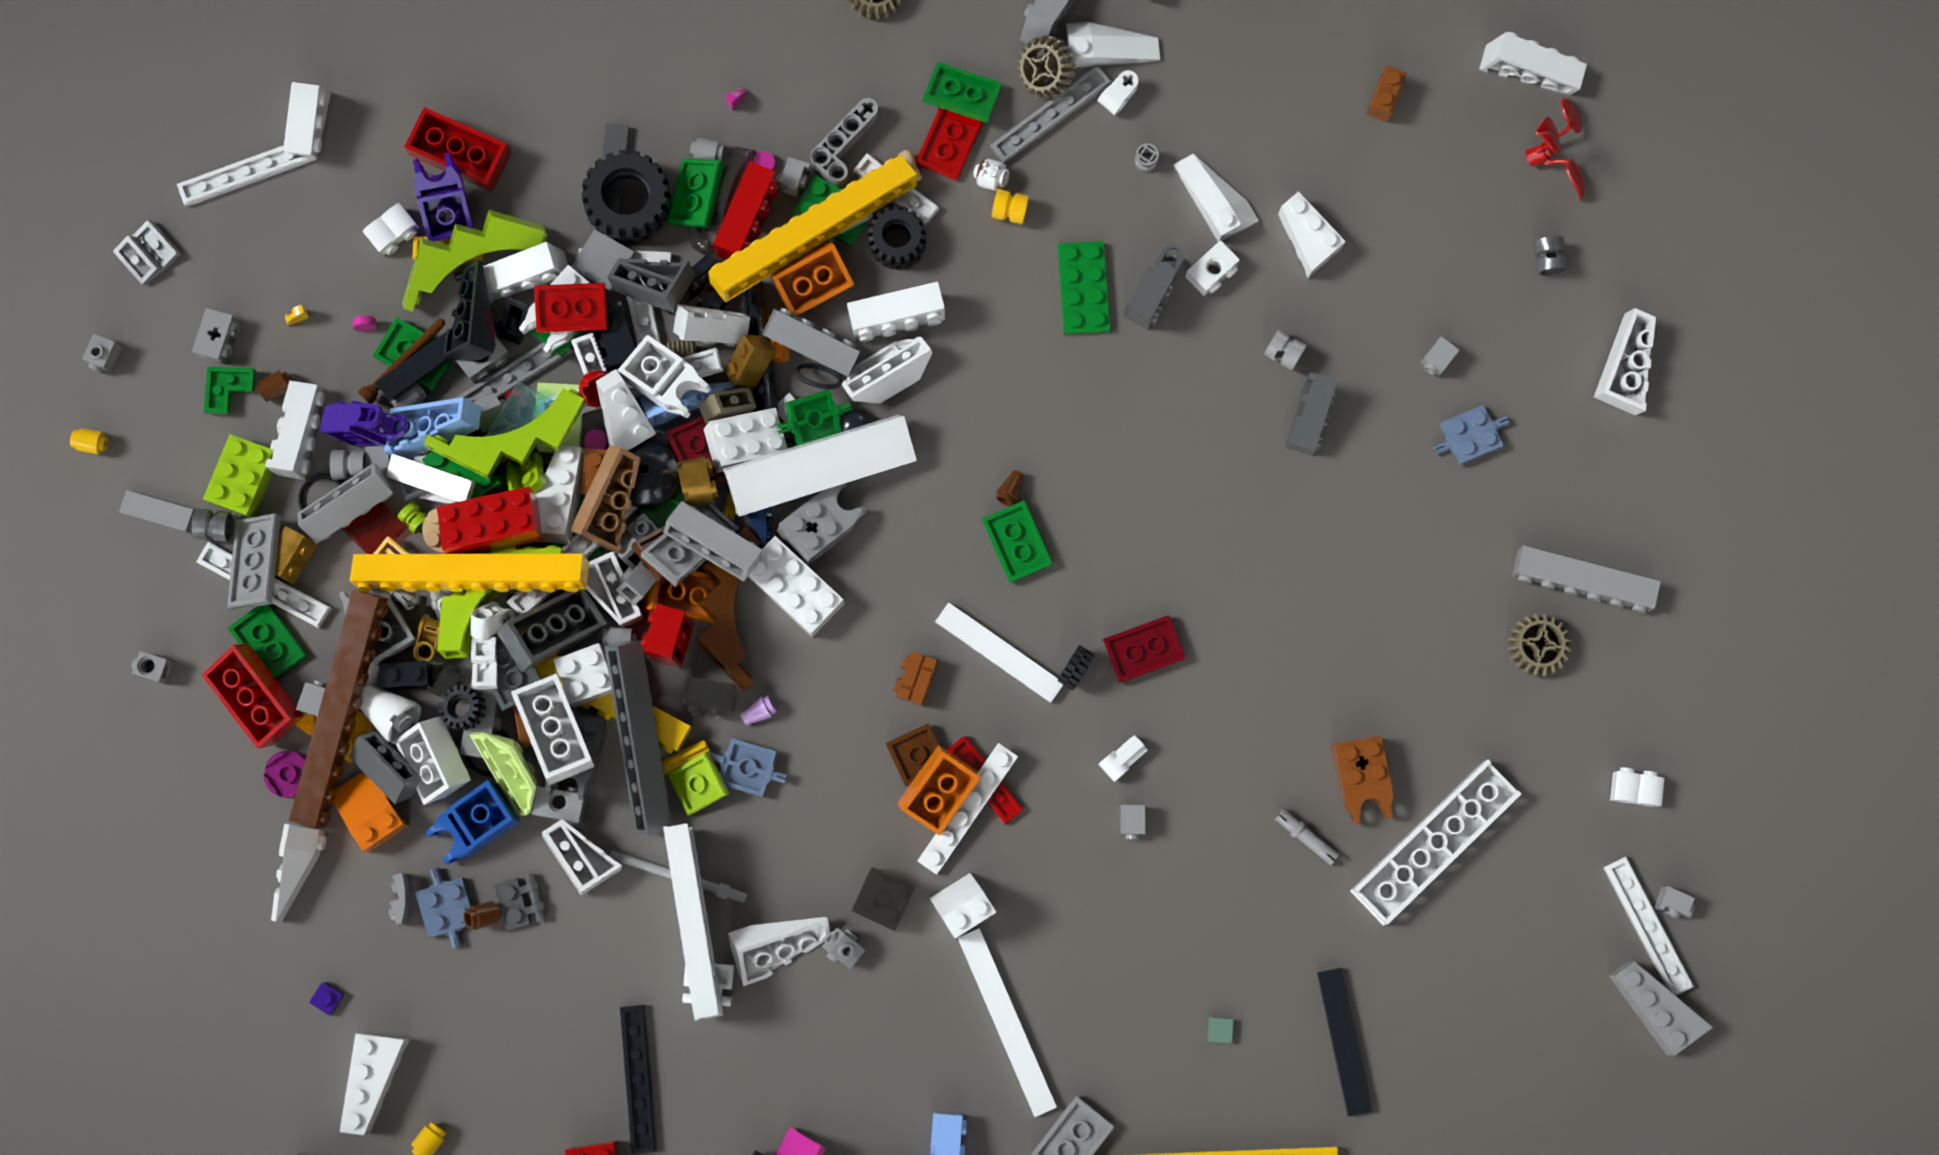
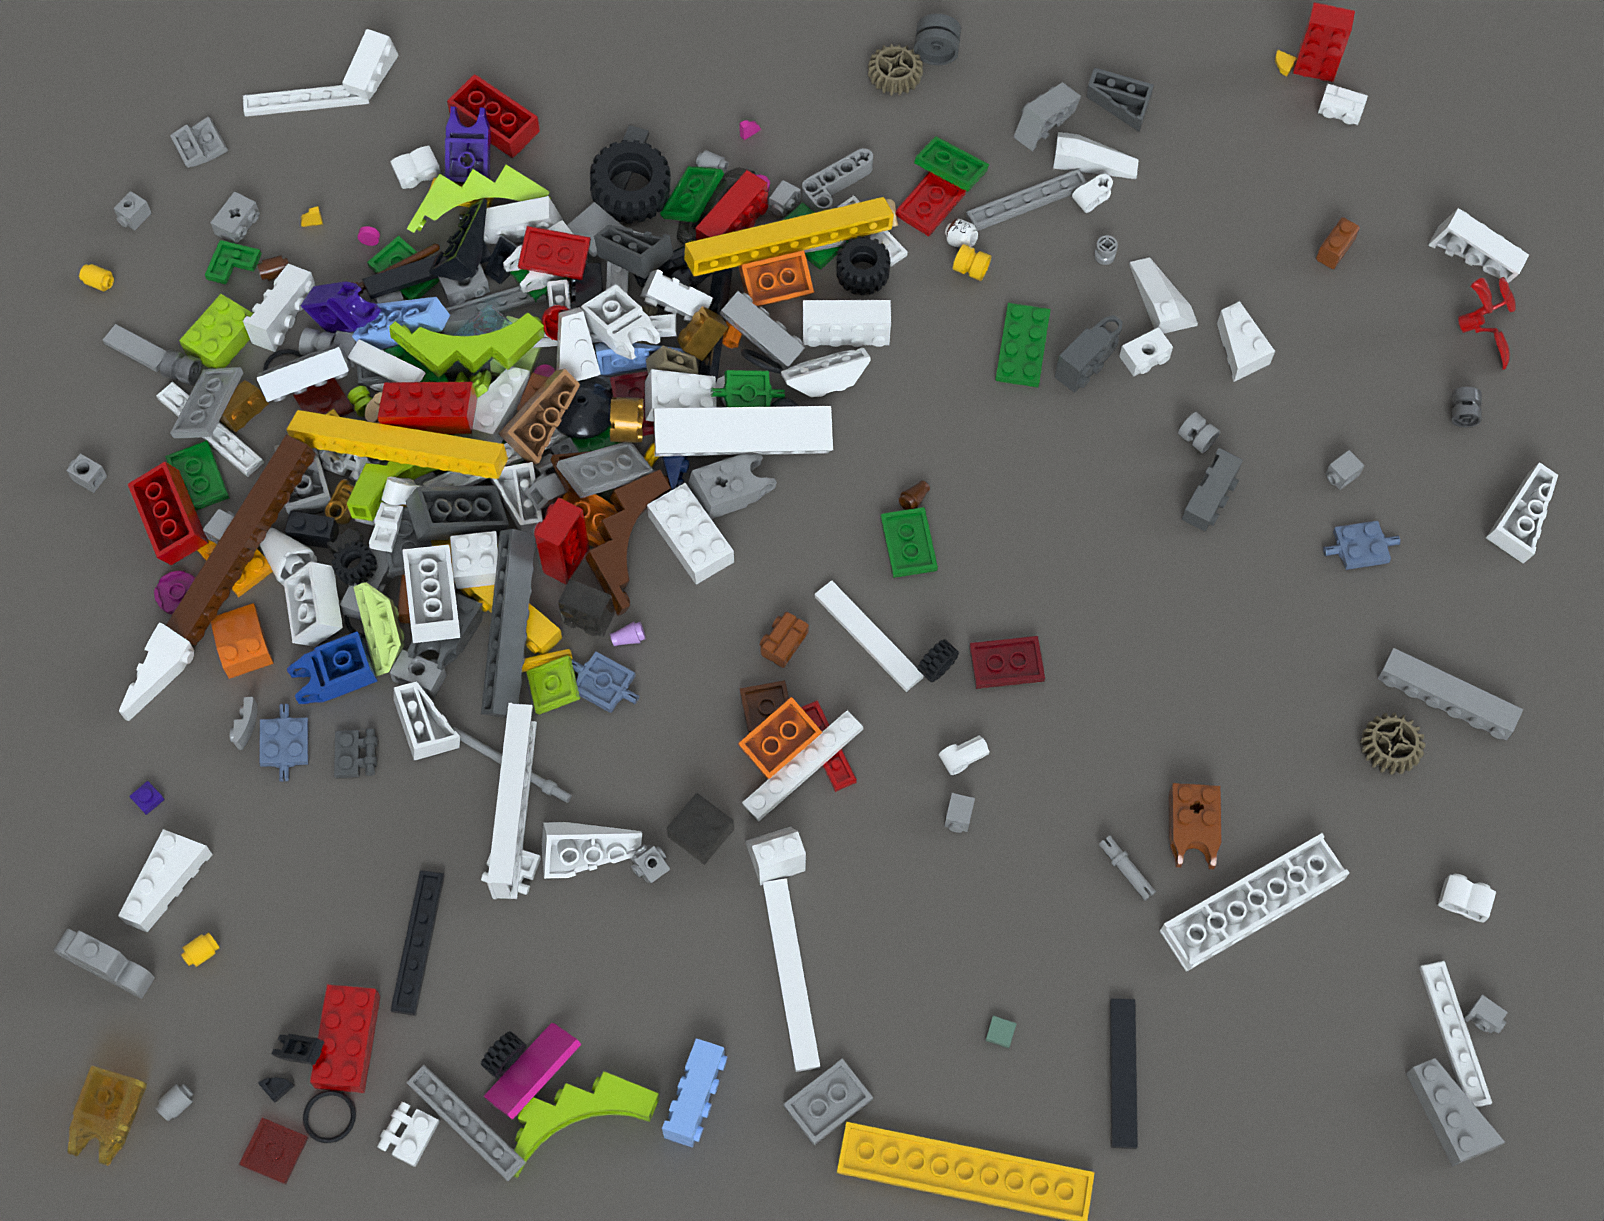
camera: 15 degrees right, 15 degrees down
dark grey brick [349,730,422,804] -> none
reddish brown brick [463,901,502,930] -> none
light grey brick [663,501,762,582] -> none
dark tan gear [1016,35,1076,98] -> none

